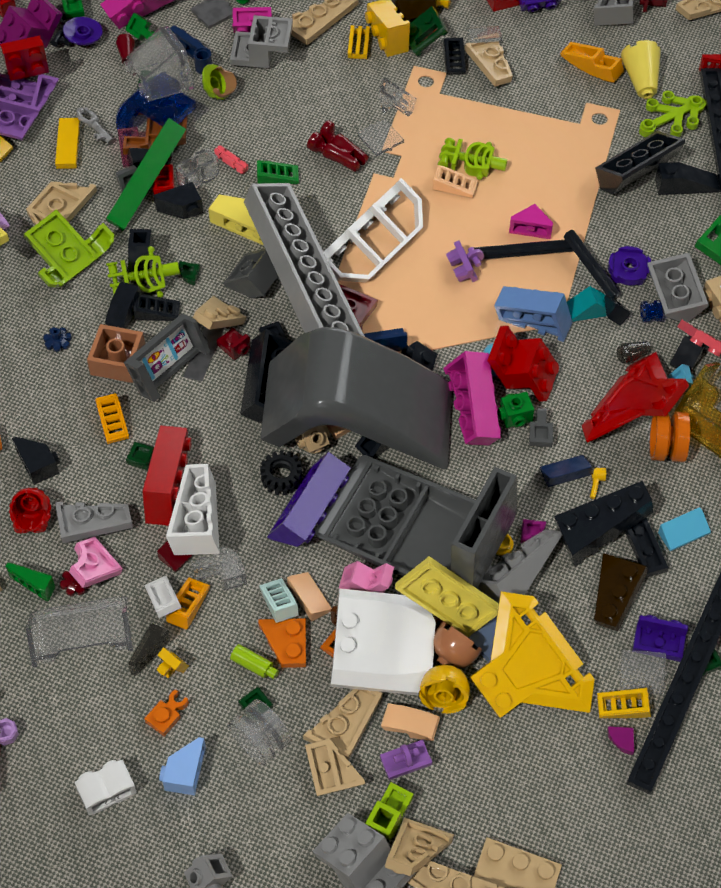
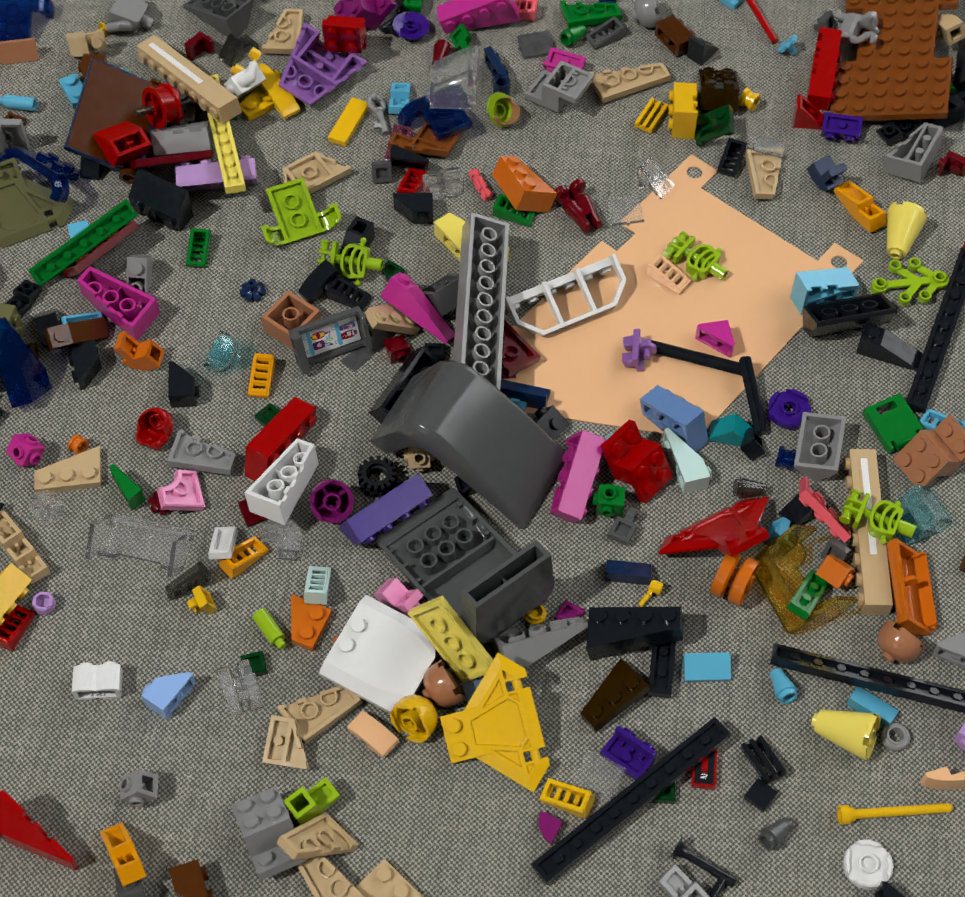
camera: 25 degrees right, 0 degrees up
green tile [106,118,186,231] -> none
orange plate [144,690,189,737] -> none
light nougat slope [287,572,332,622] -> none
medium lavender hips [380,740,432,780] -> none
none -> clear light blue cylinder [203,330,241,372]
none -> magenta cylinder [310,479,354,523]
none -> dark pink wedge [380,272,455,344]
none -> medium azure slope [389,82,411,114]
none -> orange wedge [492,155,558,213]
none -> light aqua slope [663,428,712,494]
none -> medium azure wedge [790,267,859,315]
none -> dark blue brick [807,155,848,191]

